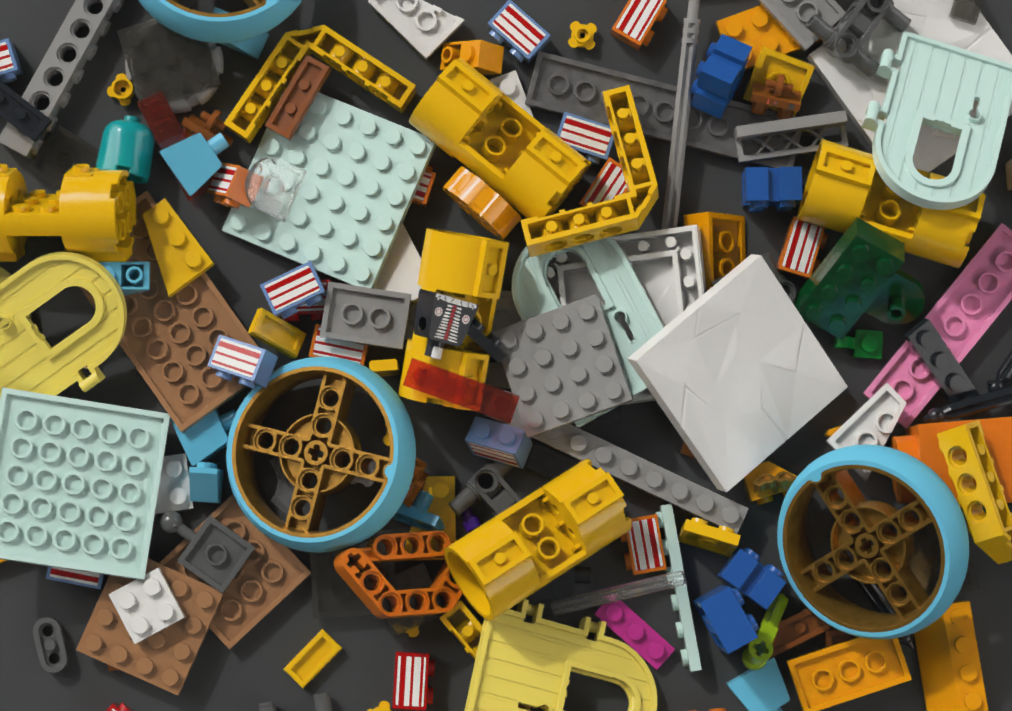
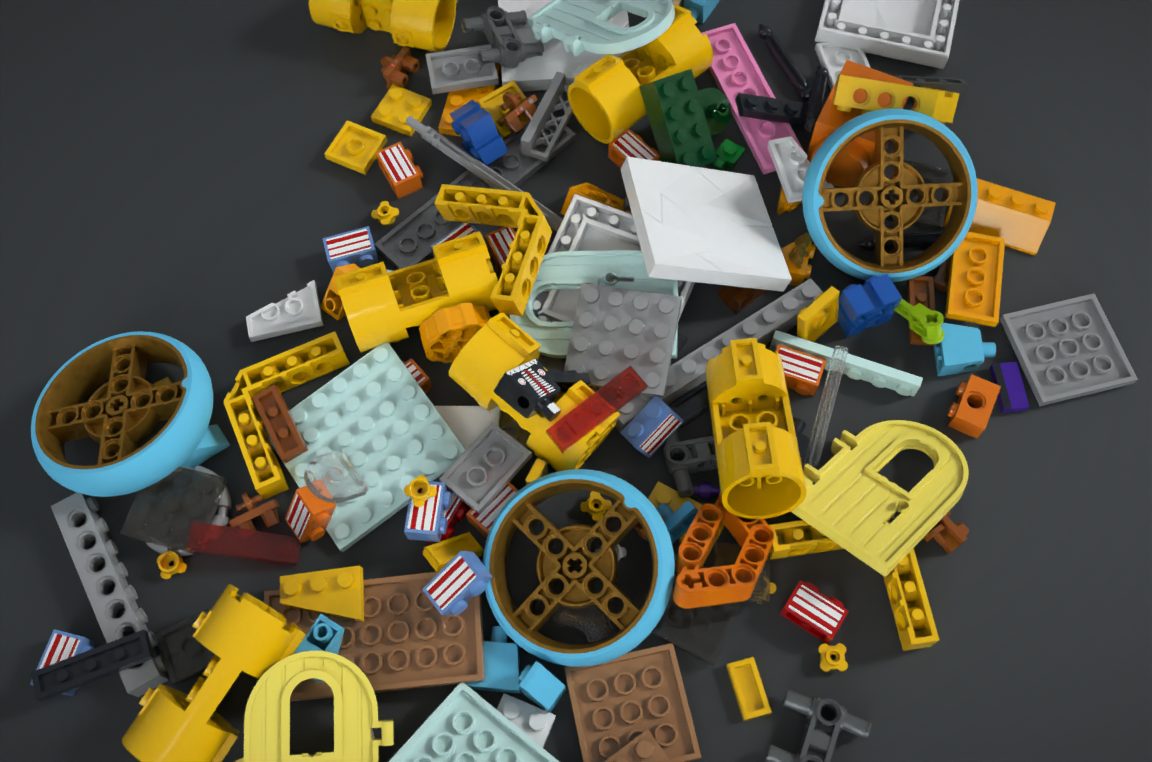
camera: 60 degrees left, 20 degrees down
teal cylinder [95,116,155,184] -> none
medium azure torso [159,133,229,196] -> none
dark grey plate [160,511,256,593] -> none
dark pink plate [594,593,675,670] -> none
blue brick [692,585,759,654] -> none
blue brick [741,167,802,213] -> none
none -> yellow plate [404,475,437,507]

